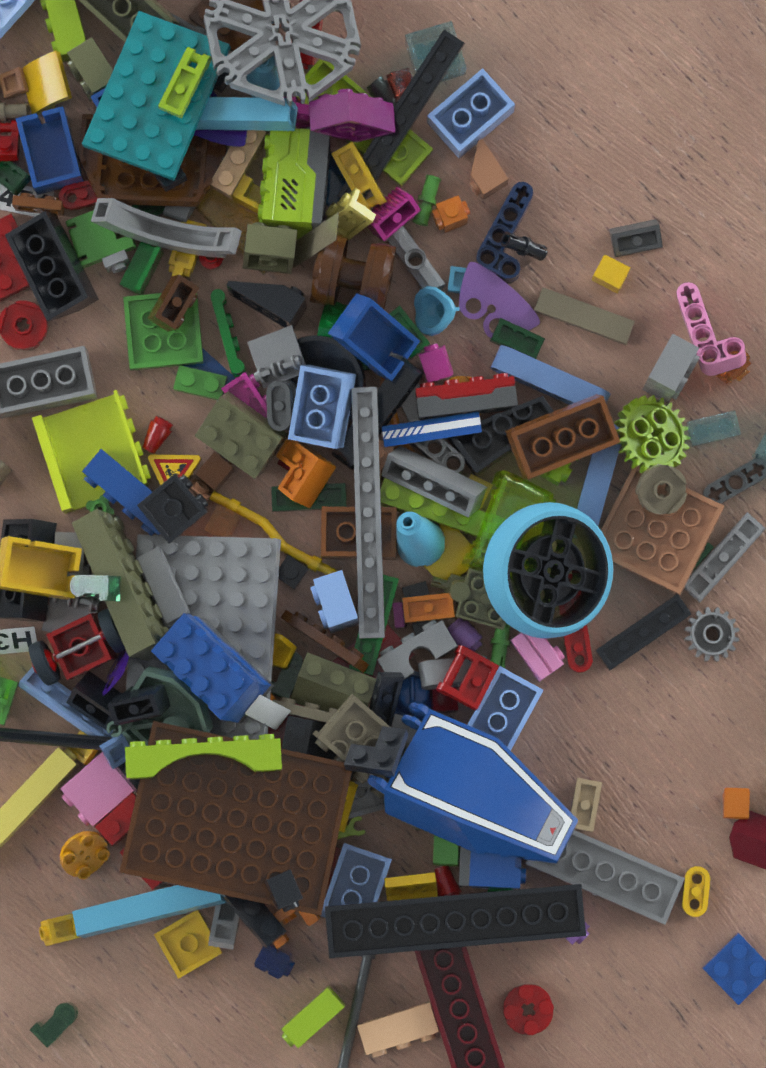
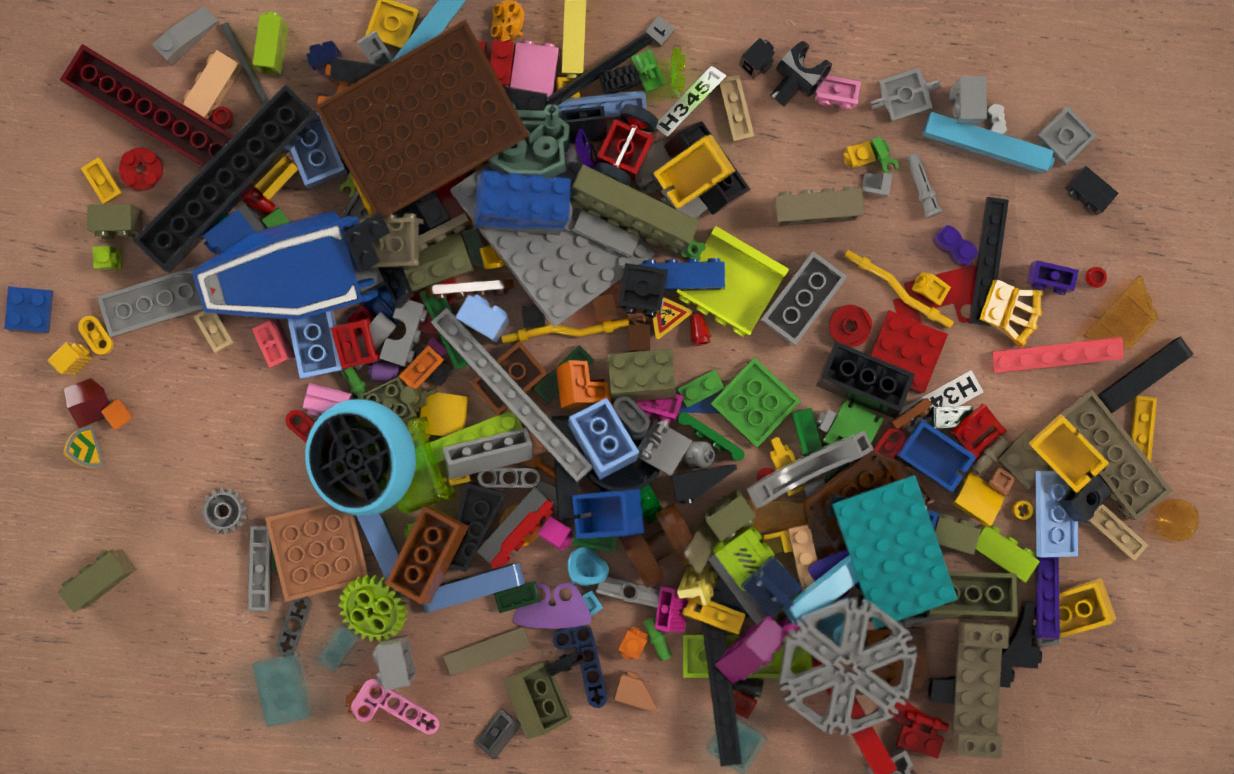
camera: 130 degrees right, 5 degrees up
leg [69,575,121,602] -> none
medium blue tile [99,733,130,769] -> none
black brick [108,683,171,726] -> none
lime arch [125,734,282,780] -> none
reddish brown brick [147,274,200,332] -> none
lime plate [158,47,211,119] -> none
white sticker [245,695,291,730] -> none
black brick [264,869,303,912] -> none
blue sticker [382,412,482,447] -> none
medium azure cone [396,512,445,567] -> none
light blue brick [427,68,515,159] -> none
yellow panel [592,255,631,294] -> none
black plate [595,594,692,671] -> none
dark tan plate [635,464,687,515] -> none
none -> yellow brick [48,342,92,375]
none -> yellow plate [81,157,123,205]
none -> olive brick [87,204,142,239]
none -> lime brick [92,246,122,271]
none -> red plate [212,106,233,128]
none -> coral hinge [252,319,296,368]
none -> olive slope [503,660,572,739]
none -> black tyre [599,65,640,94]
none -> light grey head [682,441,715,469]
none -> dark blue bracket [741,555,803,618]
none -> yellow bush [1012,500,1033,520]

